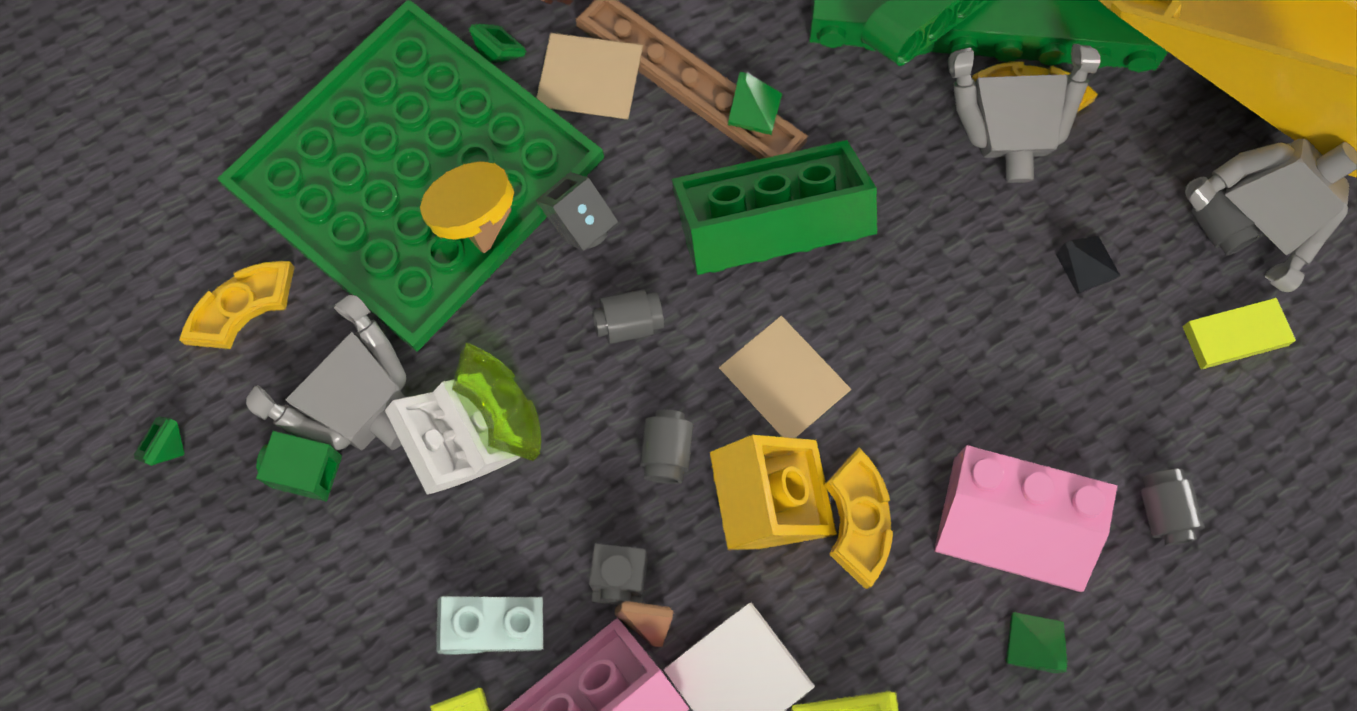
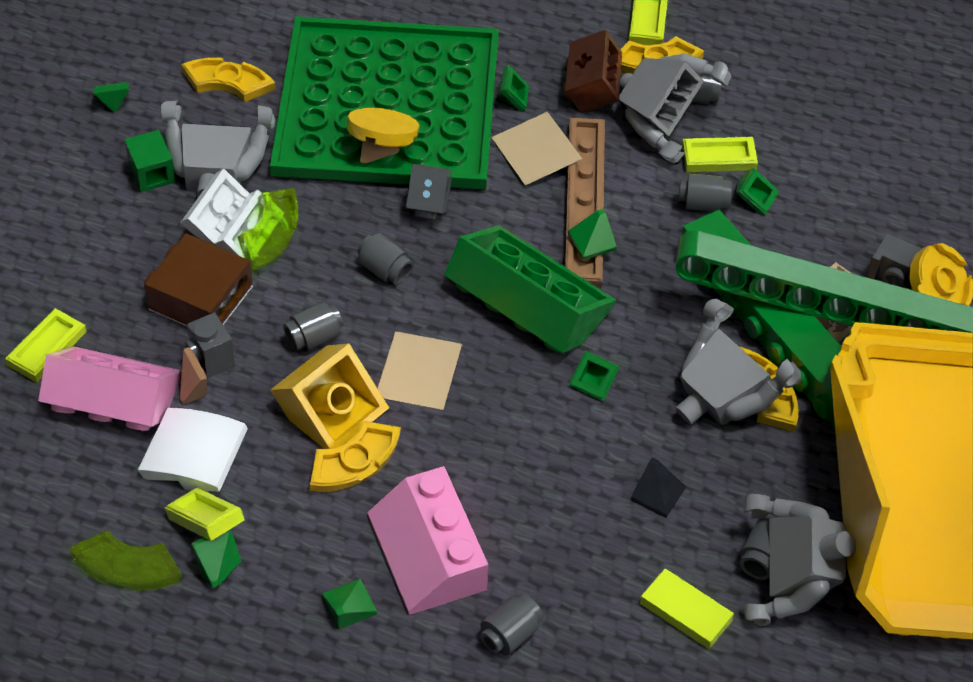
camera: 50 degrees right, 20 degrees down
light aqua plate [436,597,543,654] -> none
none -> reddish brown piece [144,233,253,326]
none -> green slope [569,351,620,402]

